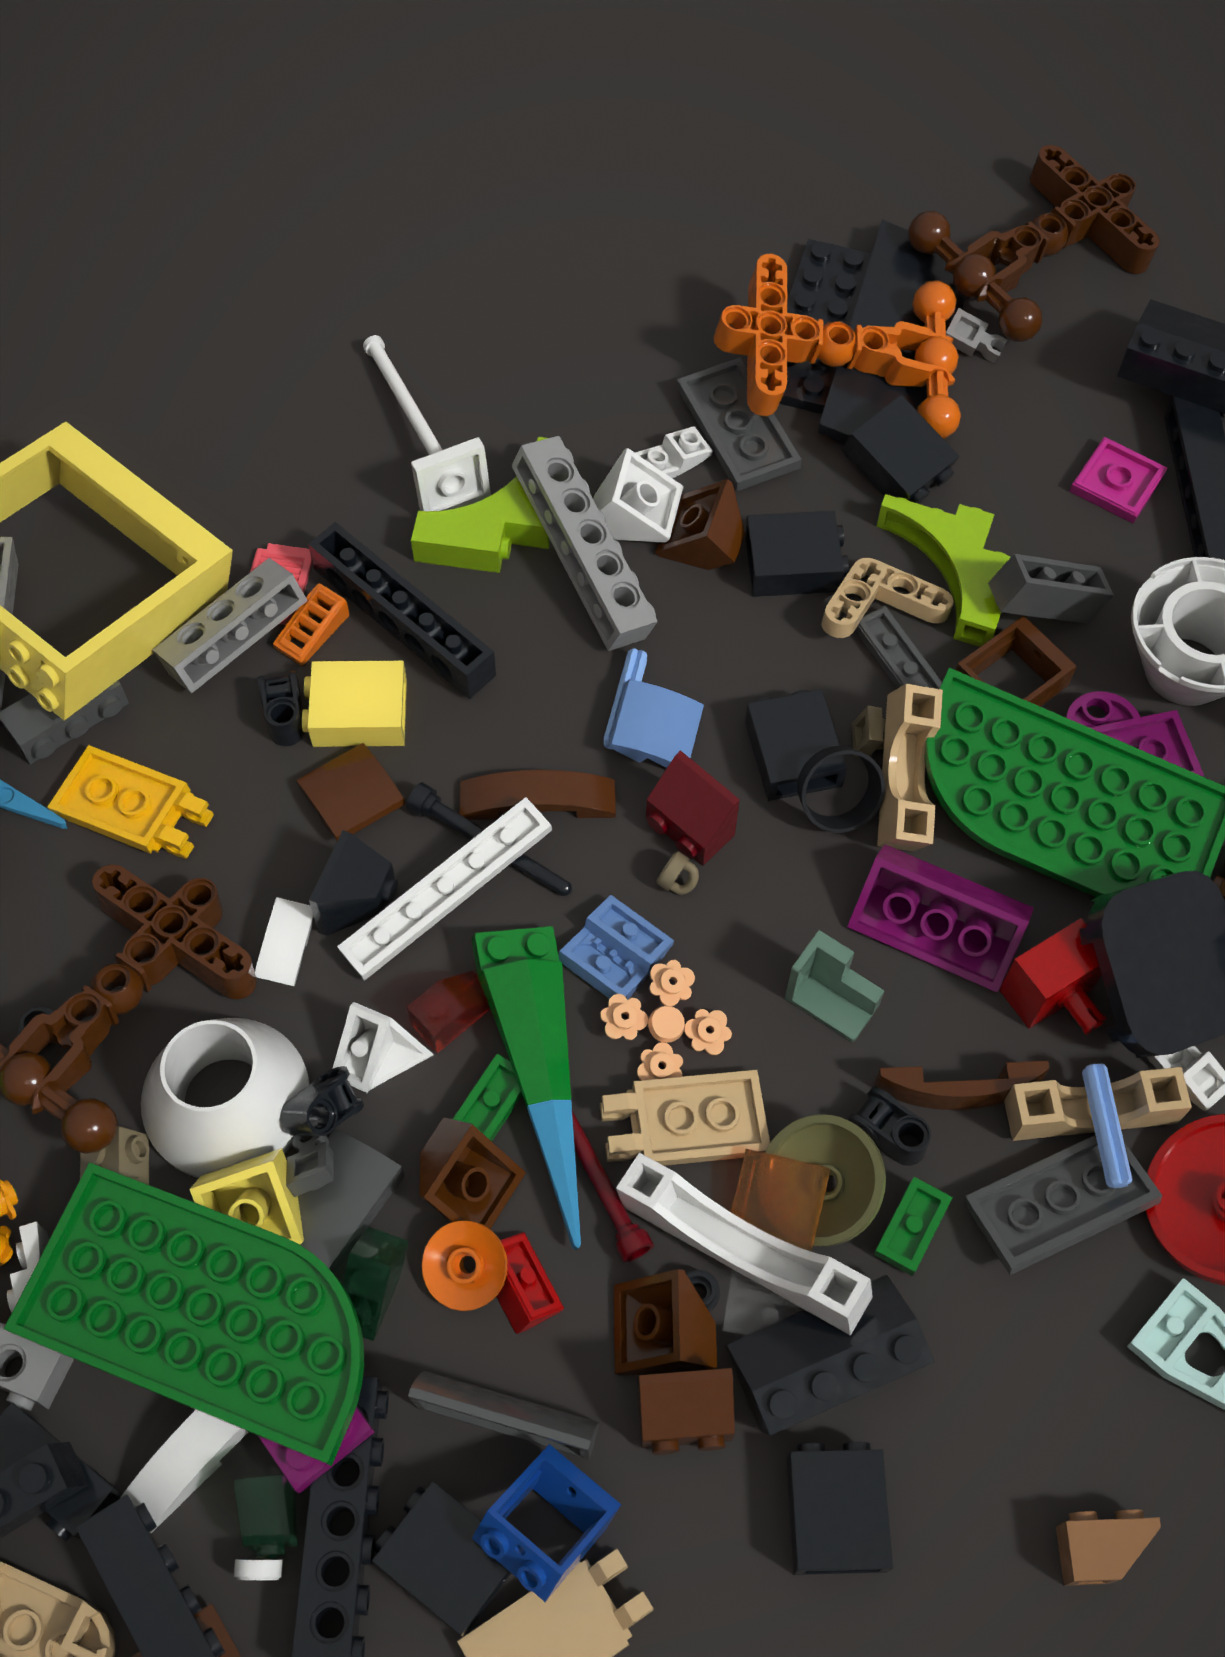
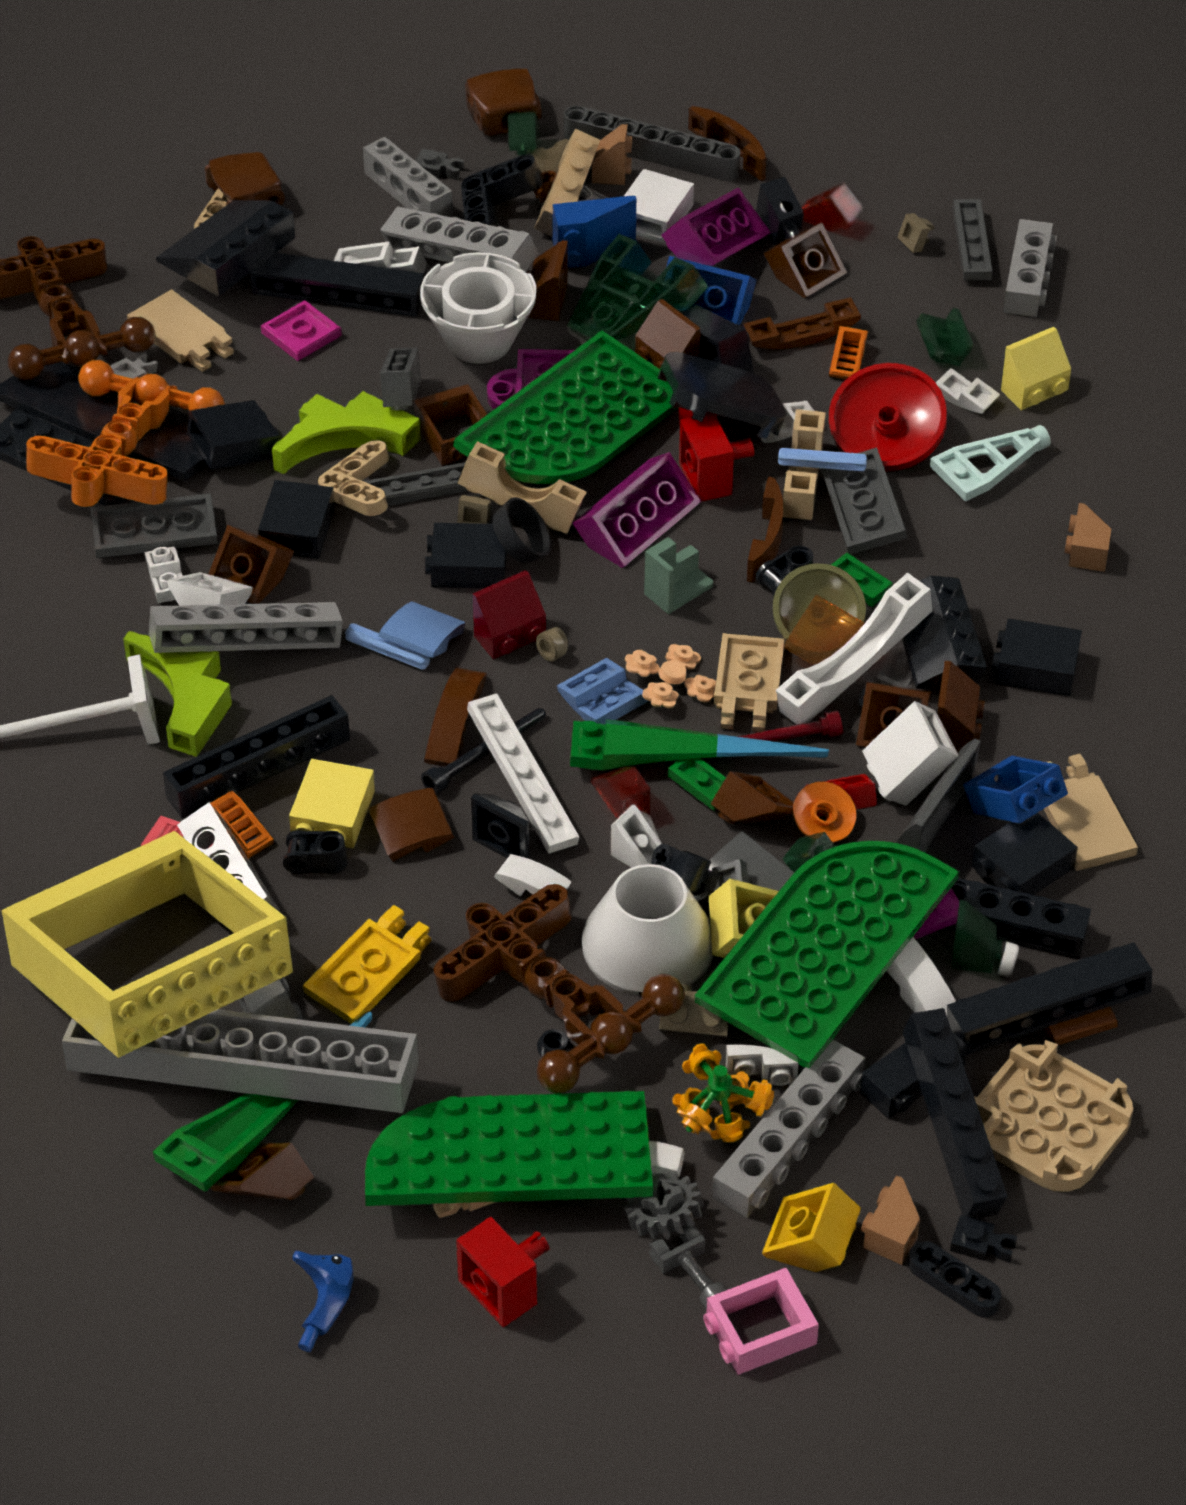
camera: 75 degrees left, 15 degrees down
none -> tan tile [127,289,234,372]
none -> white brick [862,701,959,806]

